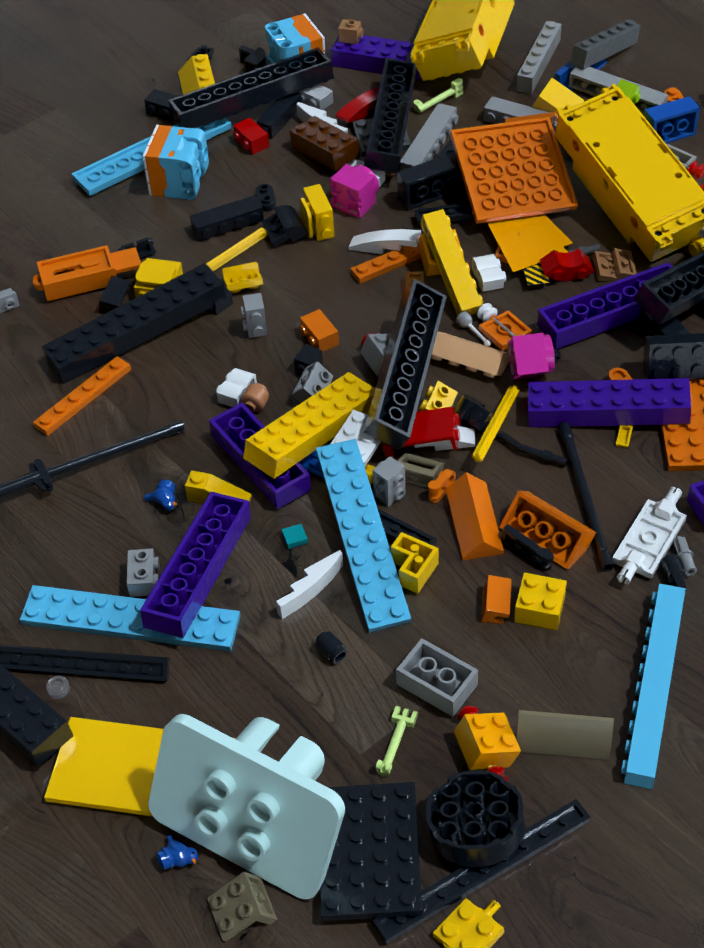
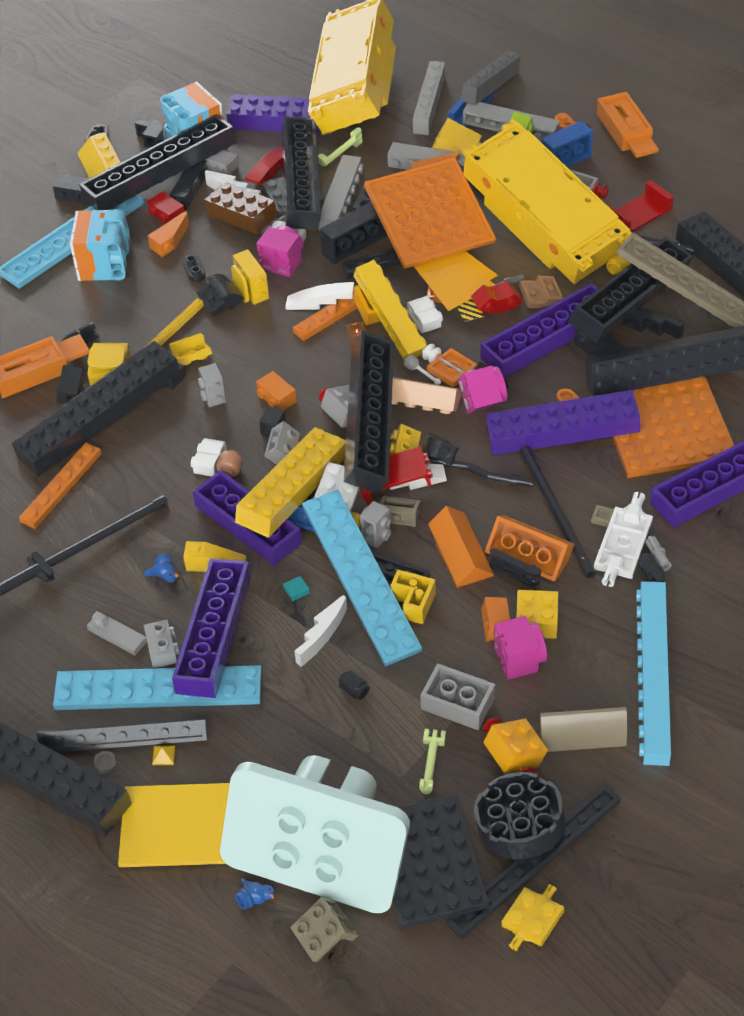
camera: 10 degrees left, 0 degrees up
black brick [190,195,264,241] -> none
medium nougat brick [338,19,364,44] -> none
orange plate [428,469,456,503] -> none
yellow axle [472,385,519,462] -> none
yellow piece [616,425,633,448] -> none
none -> light grey hinge [87,611,147,655]
none -> orange slope [148,211,189,257]
none -> yellow slope [152,745,175,765]
none -> dark pink piece [494,616,547,680]
none -> dark tan tile [591,505,614,527]

